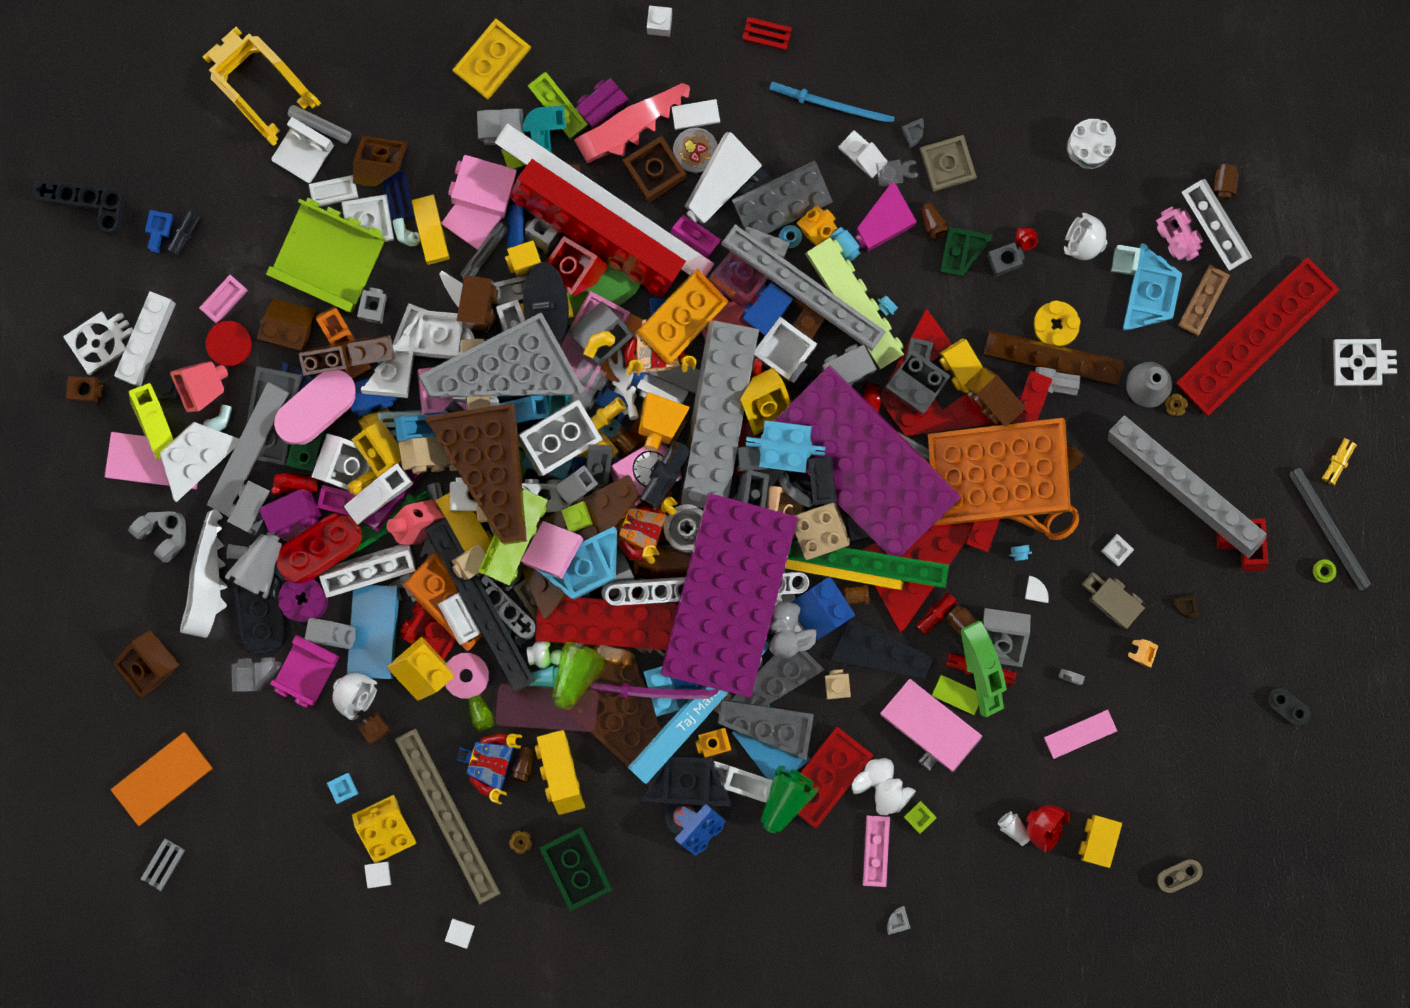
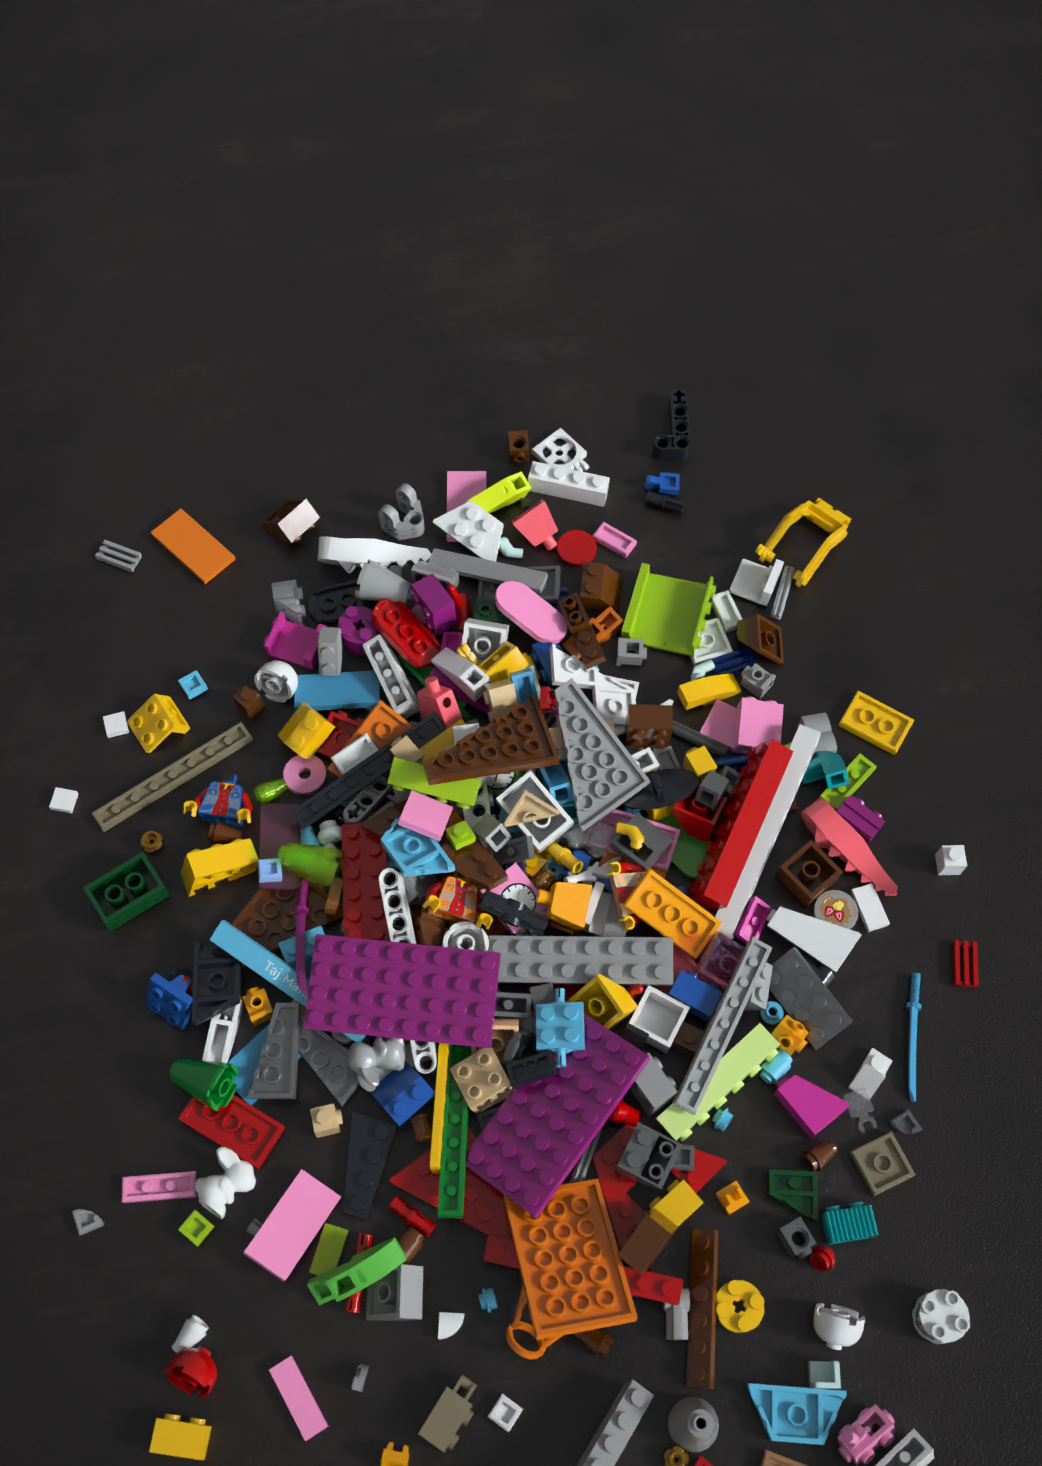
camera: 75 degrees right, 20 degrees down
none -> light blue tile [258,858,282,883]
none -> tan tile [502,790,560,828]
none -> red plate [540,687,558,715]
none -> dark grey brick [695,770,730,810]
none -> light orange tile [715,1180,749,1215]
none -> light grey brick [740,663,776,699]
none -> teal brick [820,1202,878,1245]

